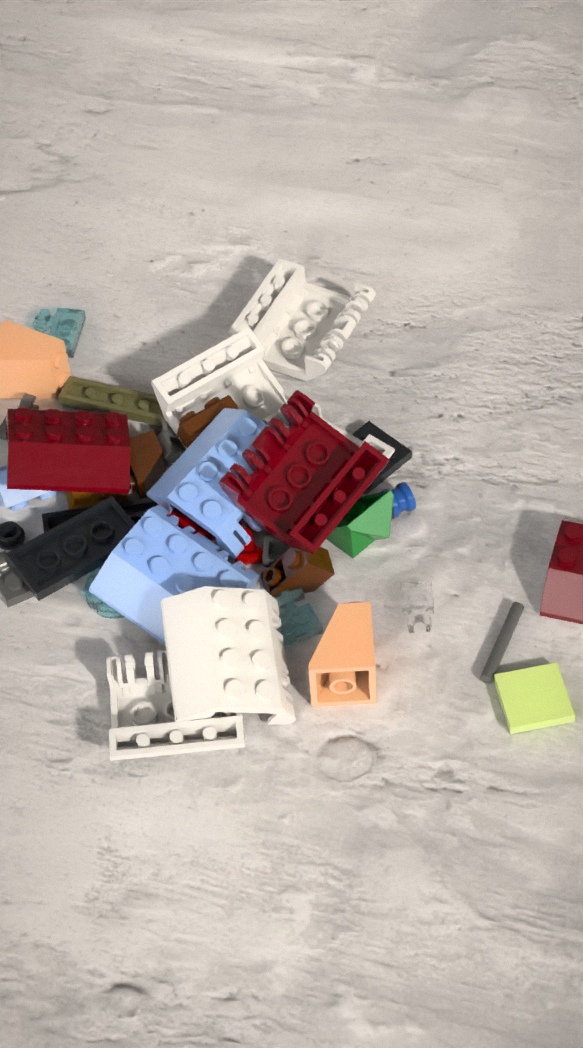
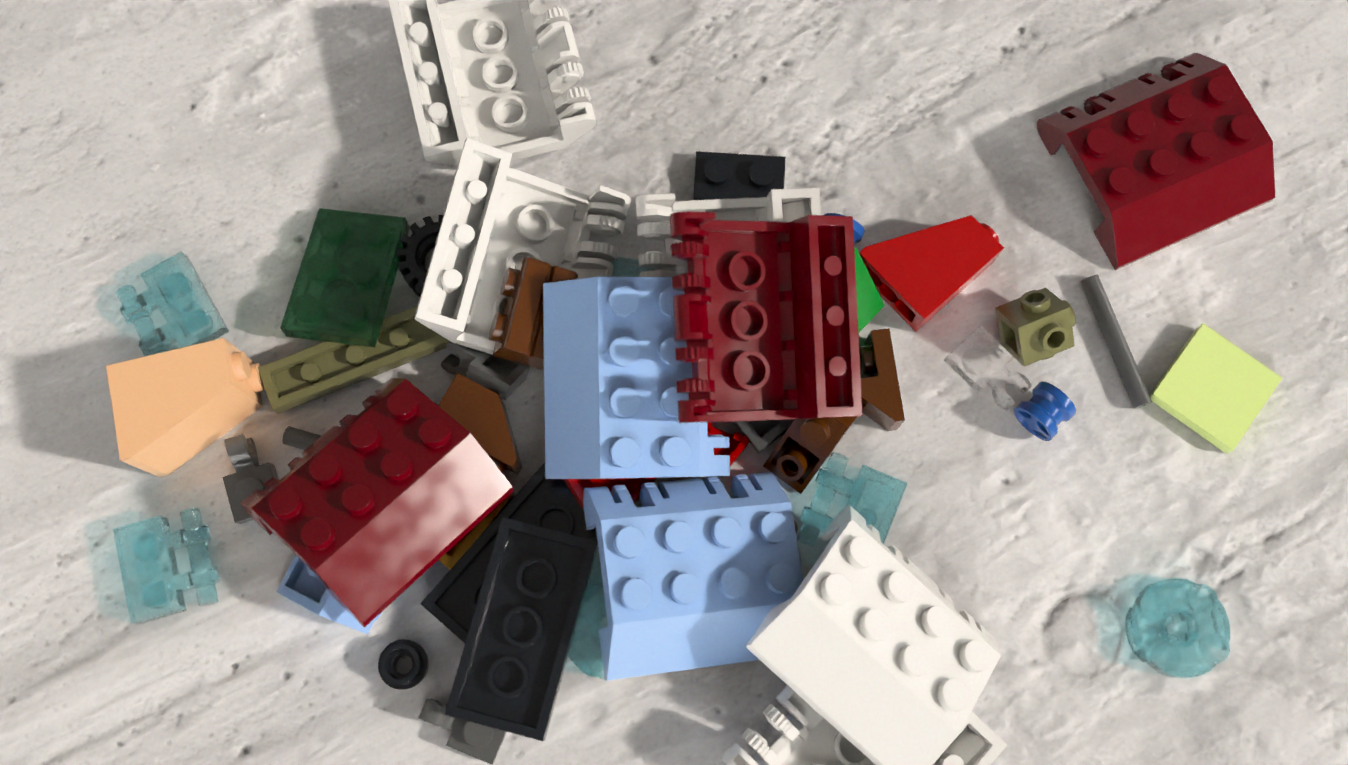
camera: 45 degrees left, 25 degrees up
light nougat slope [308,601,377,707] -> none
none -> clear green plate [280,208,410,348]
none -> red slope [859,215,1004,332]
none -> reddish brown slope [859,328,905,431]
none -> olive brick [995,288,1076,367]
none -> blue wheel [1014,381,1076,441]
none -> clear light blue plate [1125,578,1230,678]

